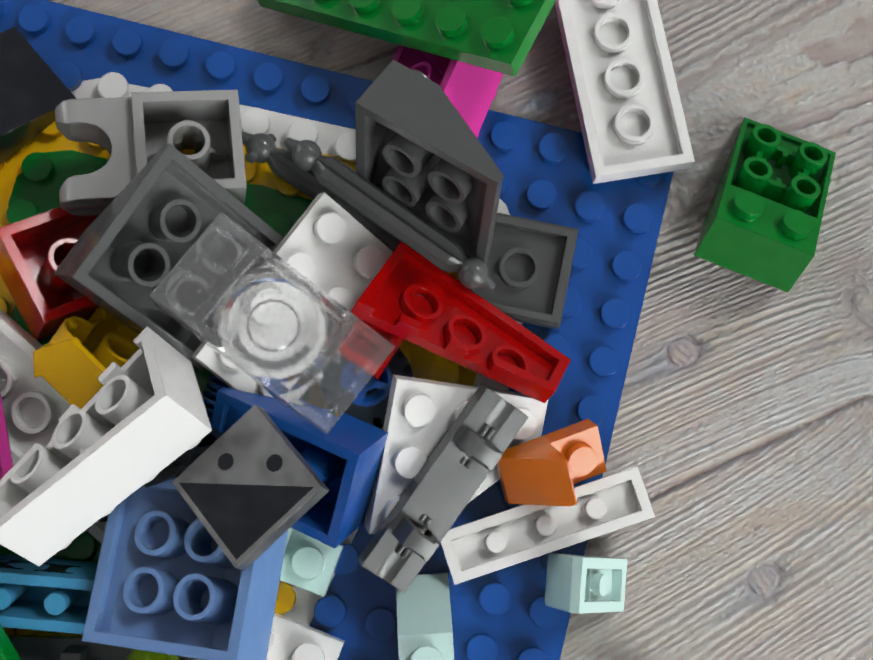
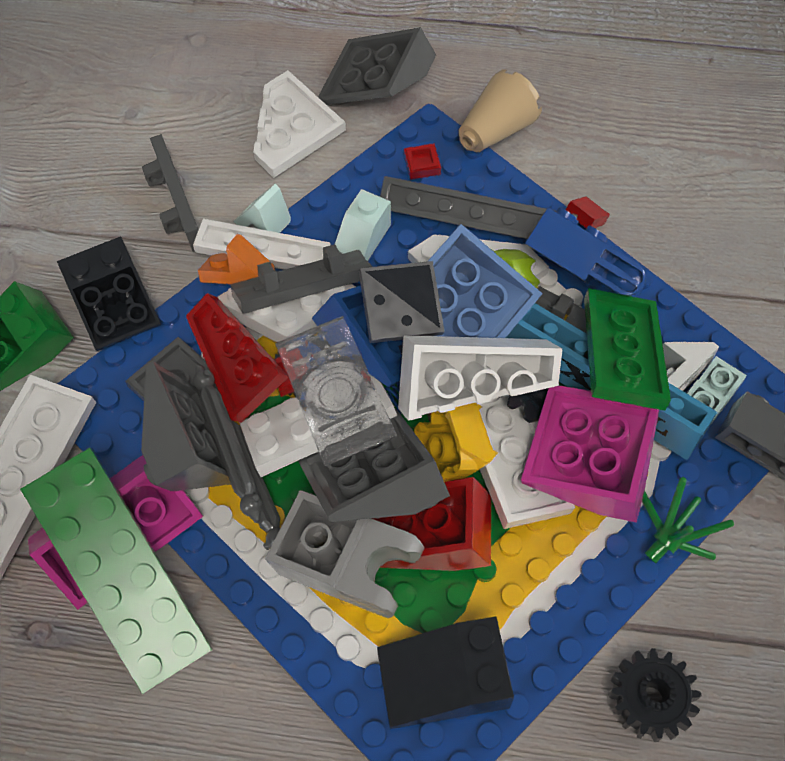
camera: 145 degrees left, 20 degrees down
none -> black slope [57,236,161,352]
none -> dark grey hinge [142,134,199,252]

